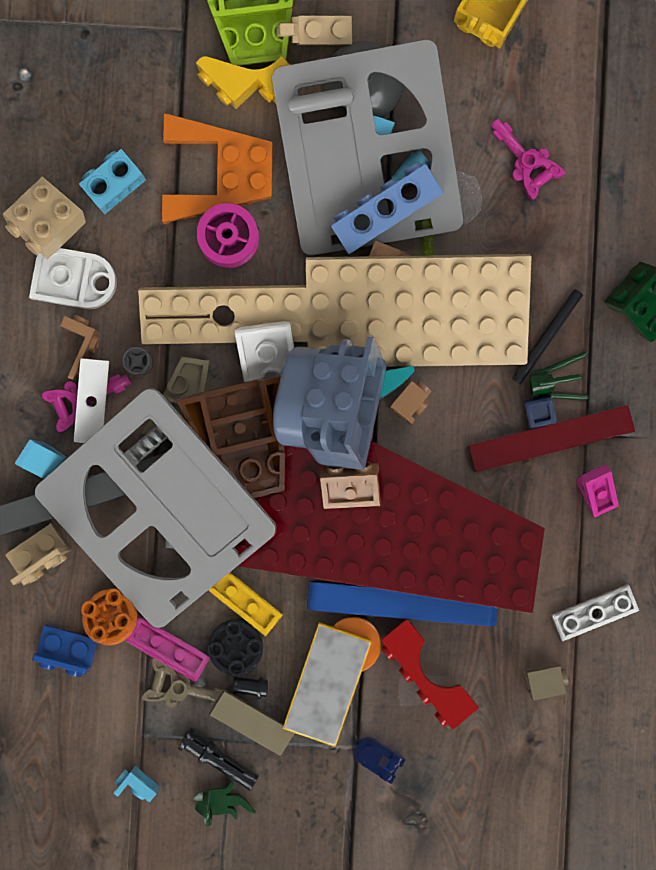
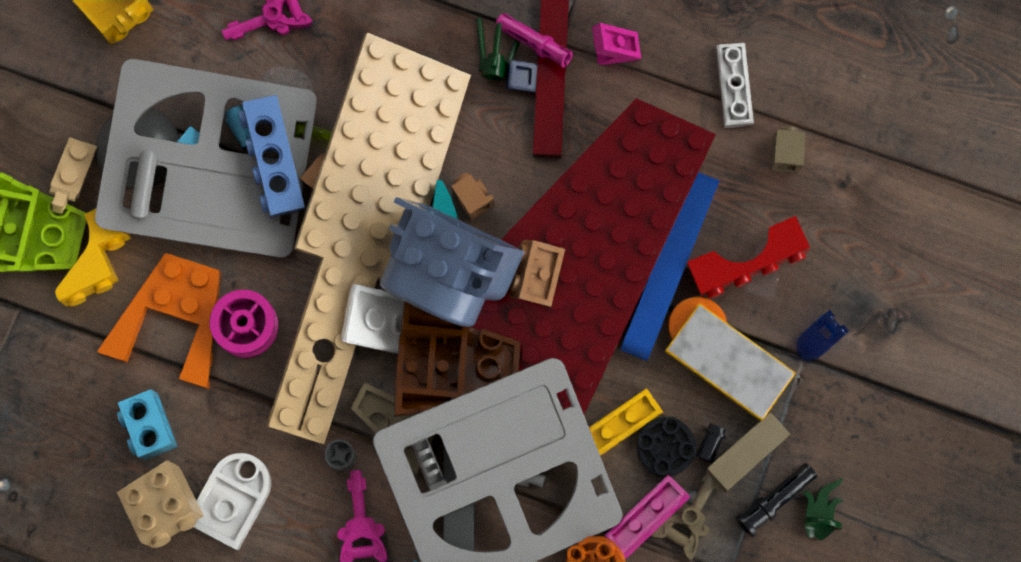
camera: 70 degrees left, 10 degrees down
medium nougat bracket [60,315,101,382] -> none
white tile [74,358,109,443] -> none
black bar [512,289,583,385] -> none
none -> dark pink pin [495,13,573,68]

